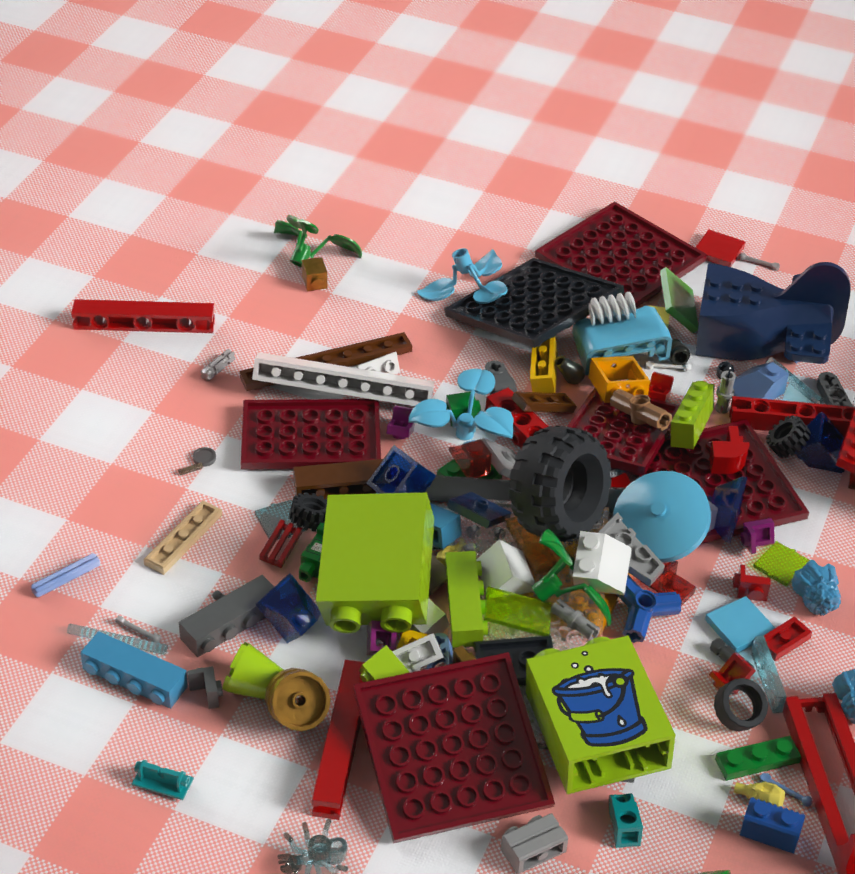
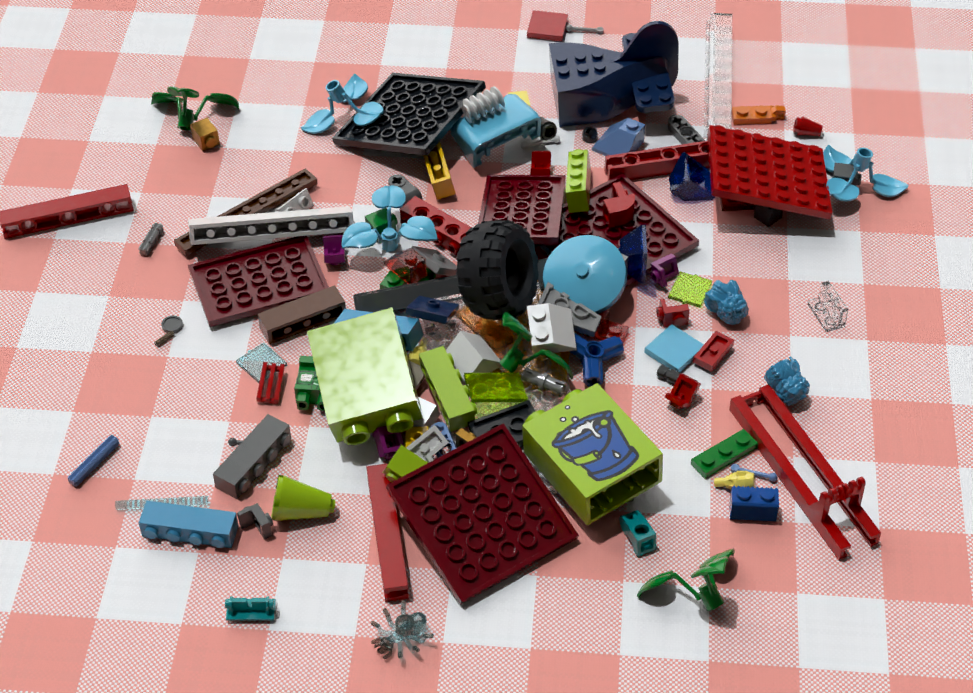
camera: 15 degrees left, 5 degrees up
light grey hinge [115,615,161,644] -> none
tan tile [144,500,222,575] -> none
clear blue slope [255,573,321,643] -> none
pearl gold wheel [265,668,331,731] -> none
black tyre [289,493,327,532] -> none
clear blue slope [366,445,437,494] -> none
light grey brick [501,813,568,874] -> none
reddish brown tile [511,392,577,413] -> none
dark red plate [535,201,707,308] -> none
pearl dark grey cone [555,356,585,384] -> none
light orange window [589,356,650,403] -> none
medium nougat piece [610,389,672,431] -> none
tile [660,267,698,333] -> none
black tyre [714,678,768,732] -> none
light grey pin [715,371,736,413] -> none
clear light blue tile [751,636,787,713] -> none
clear light blue tile [765,357,823,404] -> none
black tyre [766,415,811,458] -> none

